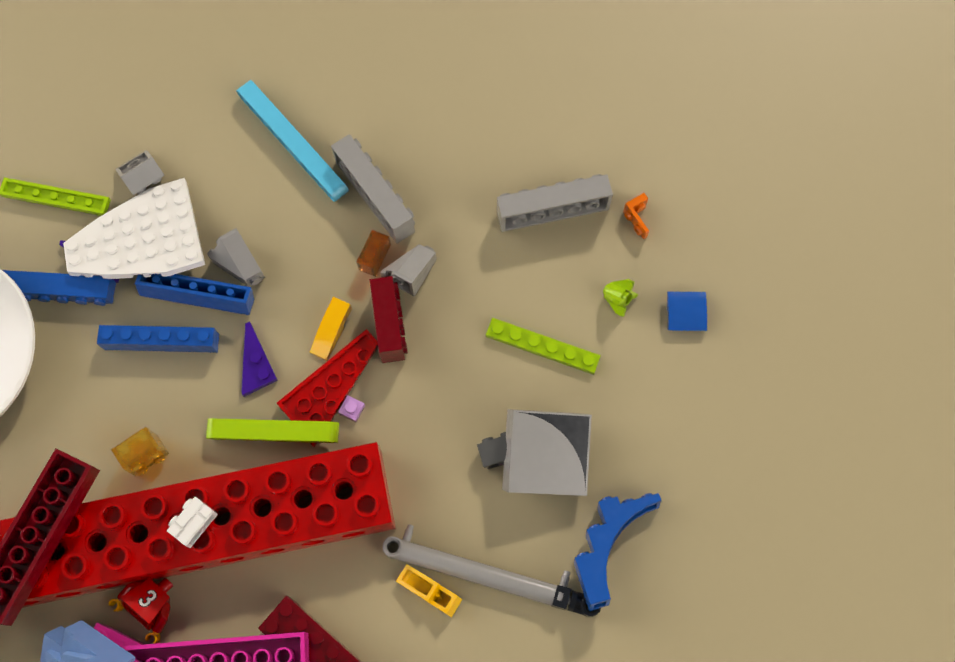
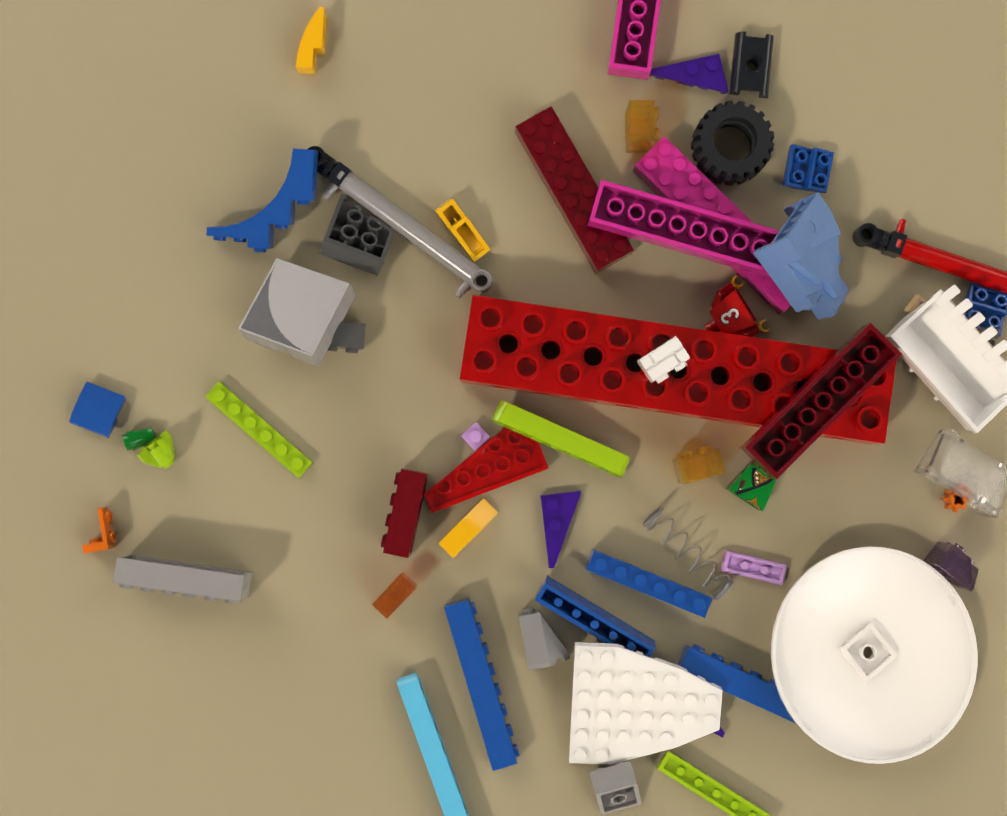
camera: 165 degrees left, 15 degrees up
light grey brick [331,134,415,244] -> none
light grey slope [380,244,437,296] -> none
none -> green cone [122,427,156,451]
none -> dark grey wedge [319,193,394,276]
none -> blue brick [444,598,520,771]
none -> light grey piece [643,507,734,600]
none -> lavender tile [721,550,787,585]
none -> green torso [726,464,776,511]

